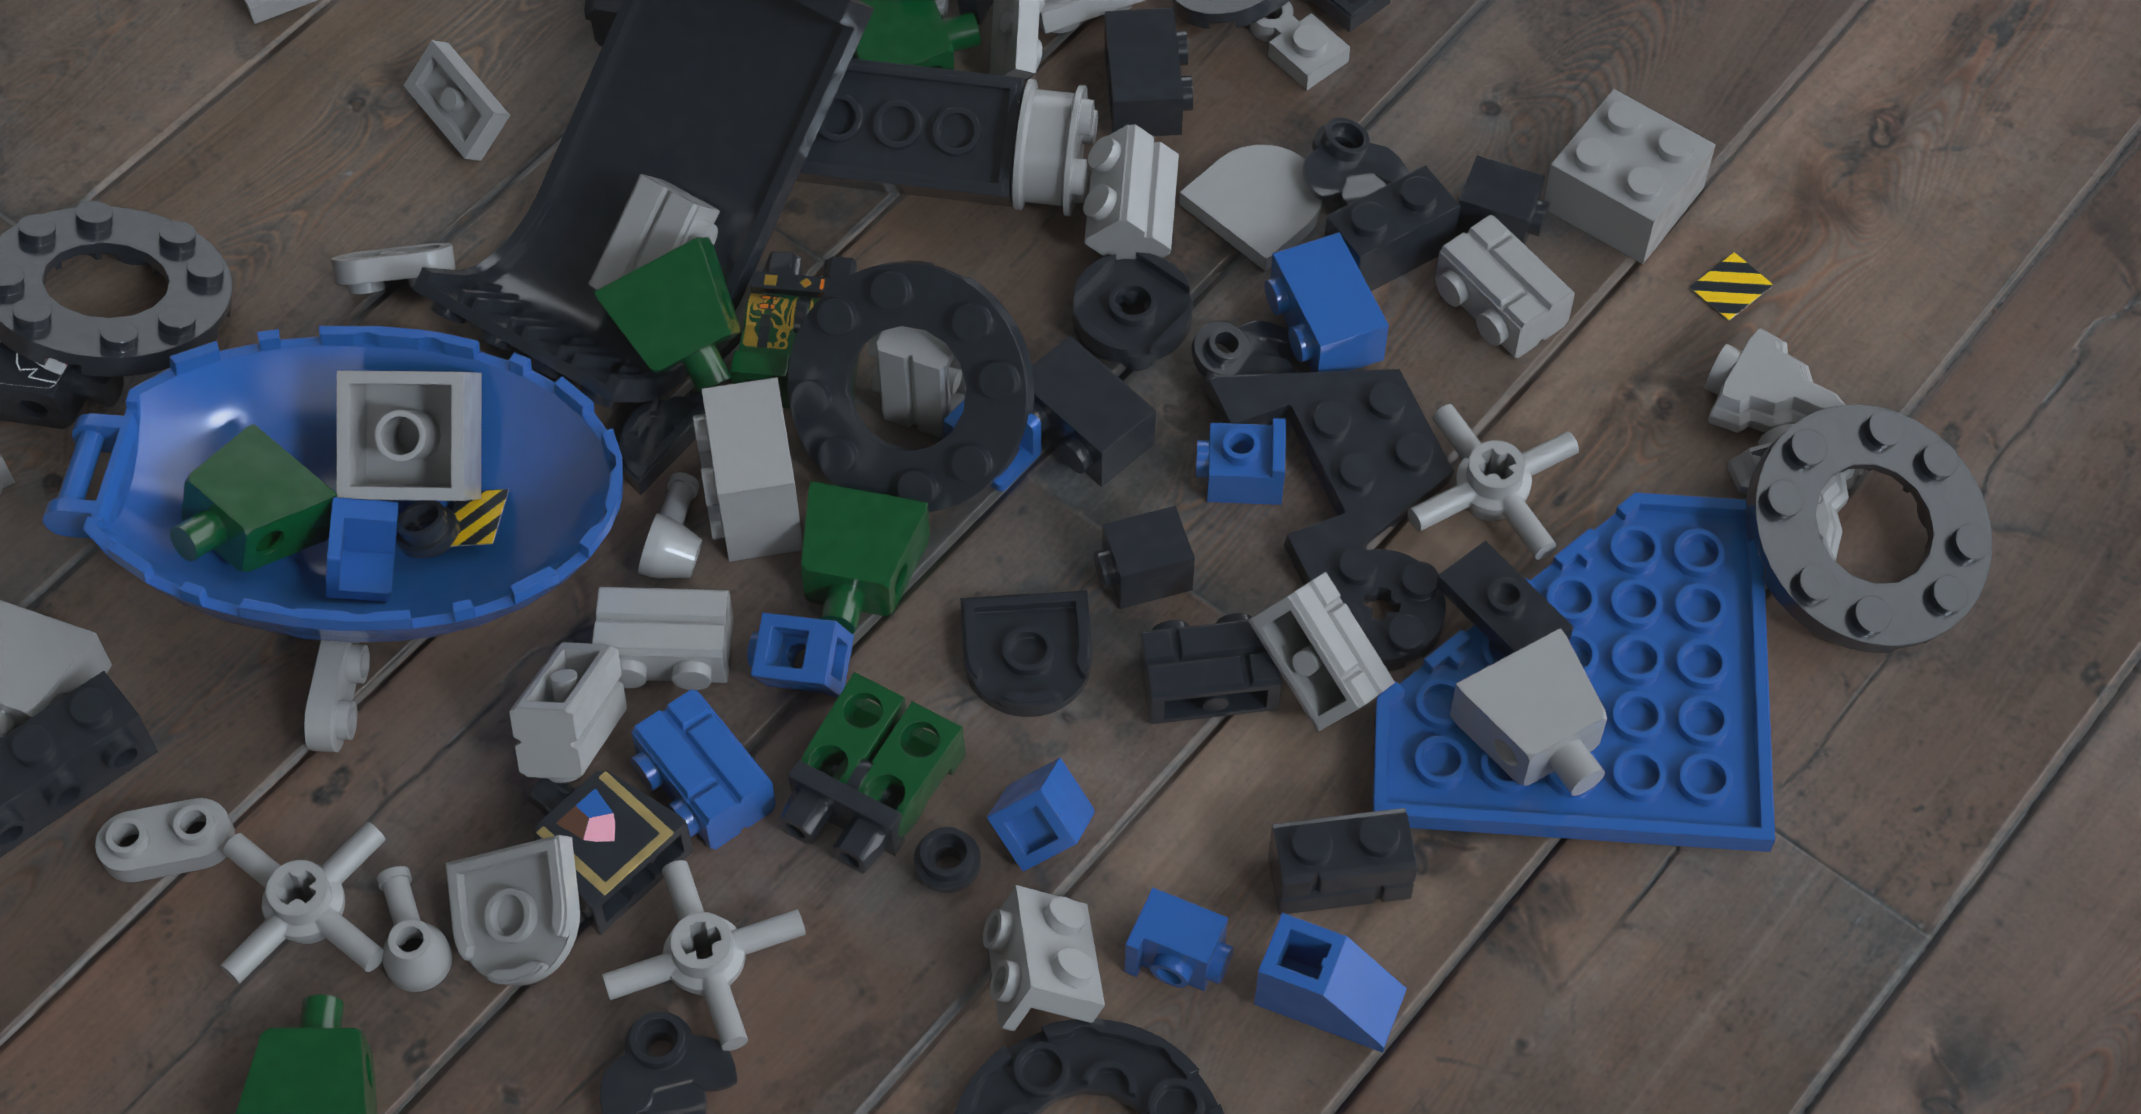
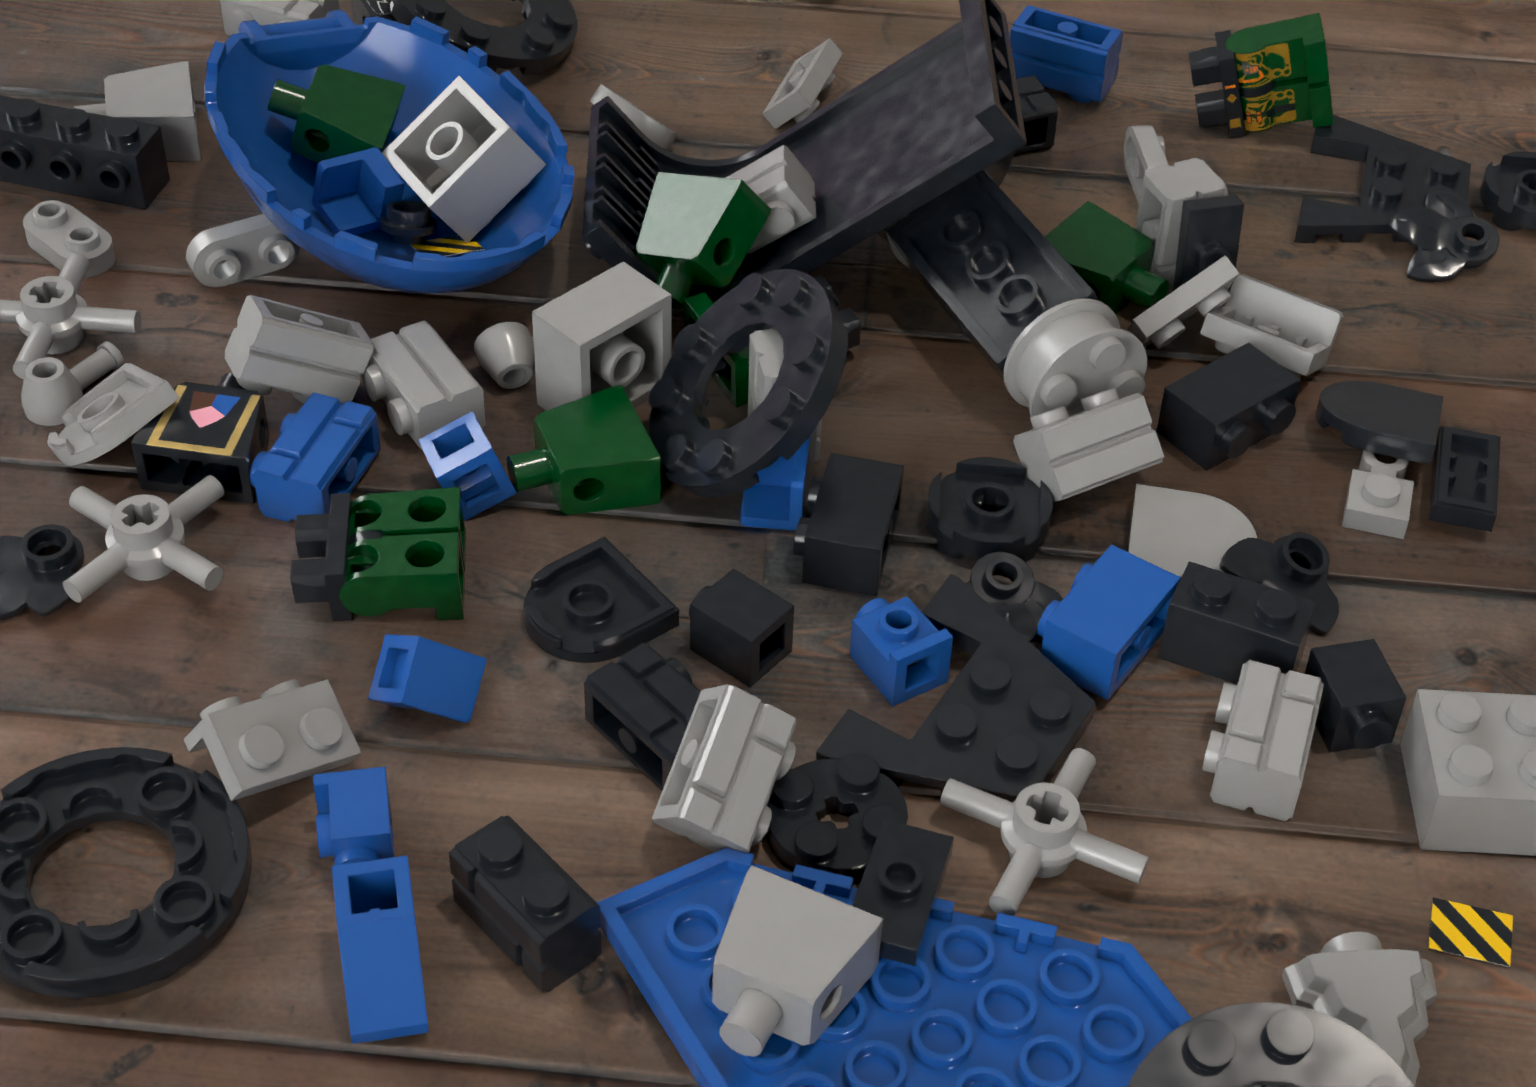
camera: 55 degrees right, 15 degrees down
black plate [914,827,981,893] -> none

